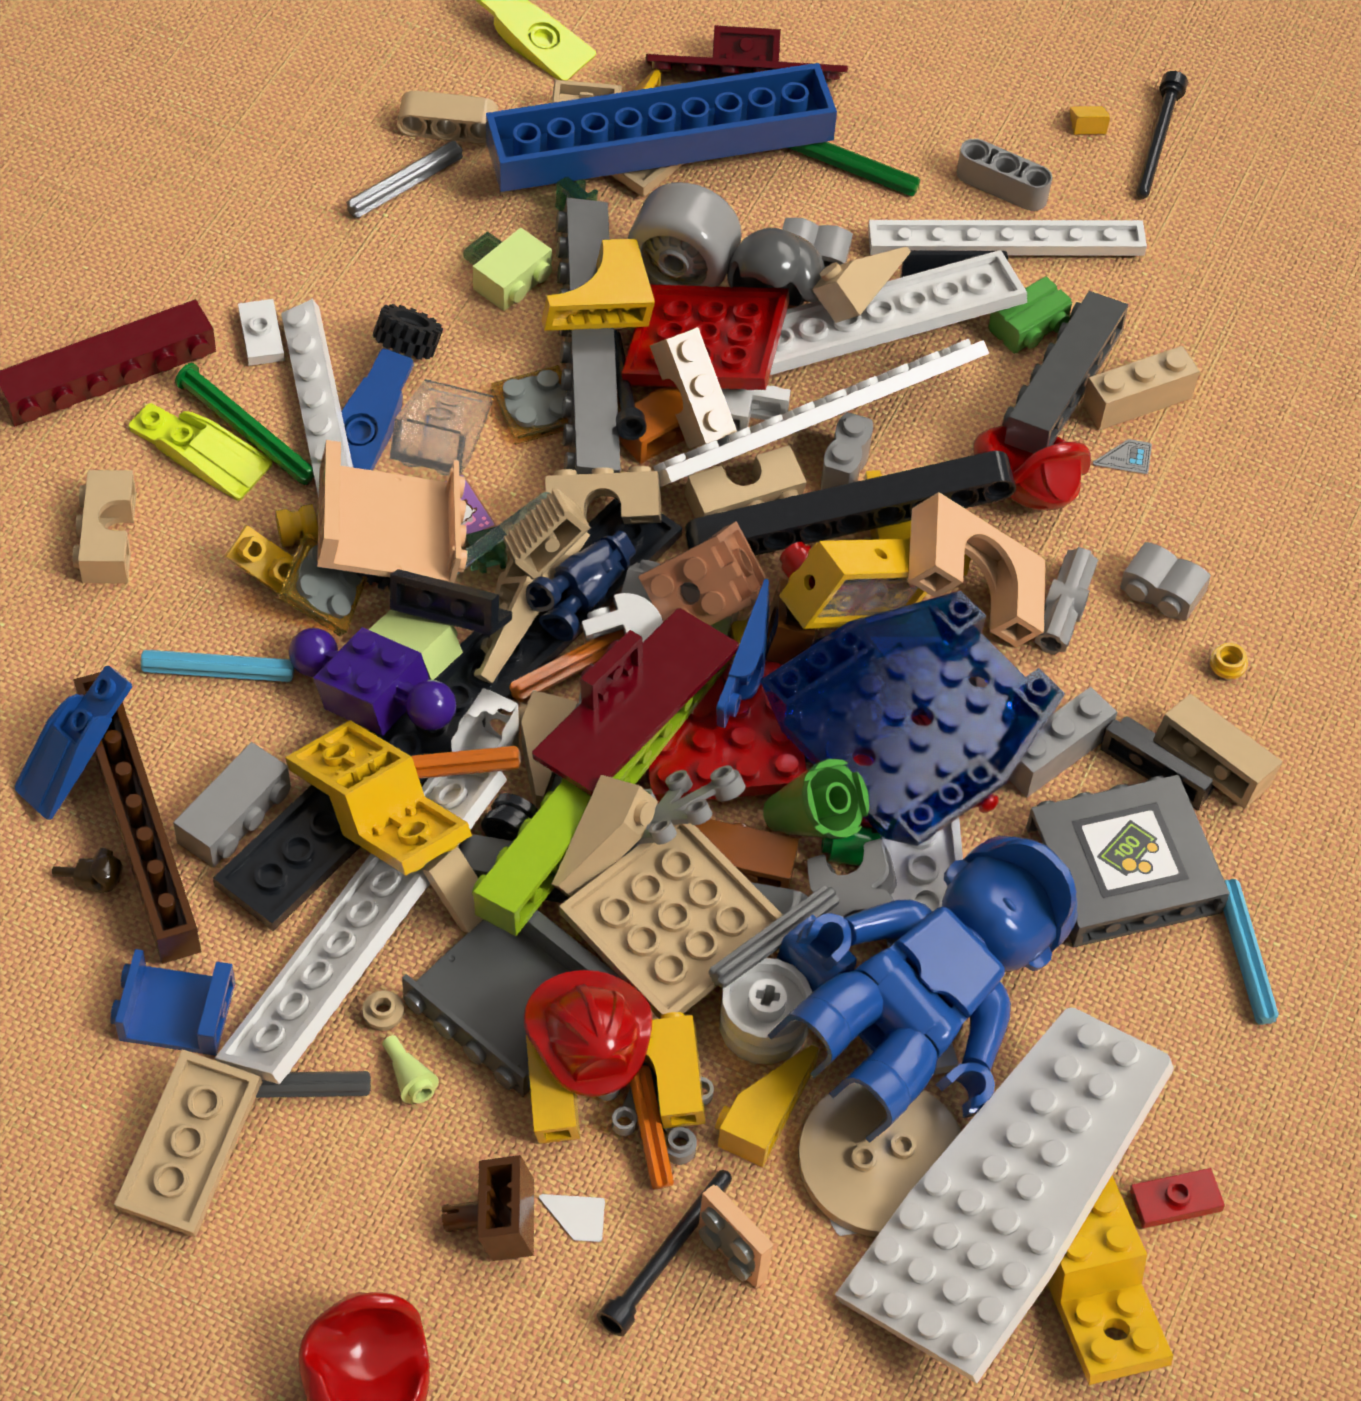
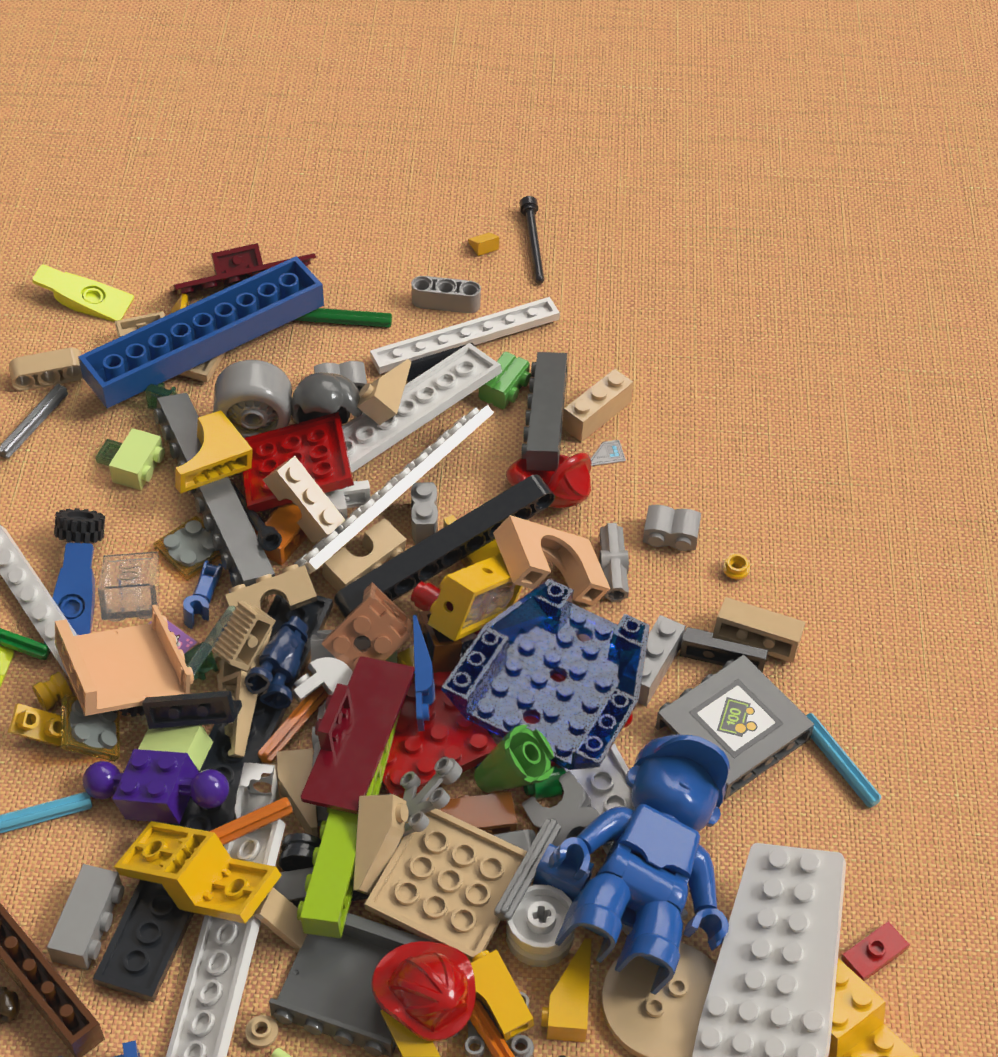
camera: 20 degrees left, 5 degrees down
none -> blue piece [183,561,223,629]

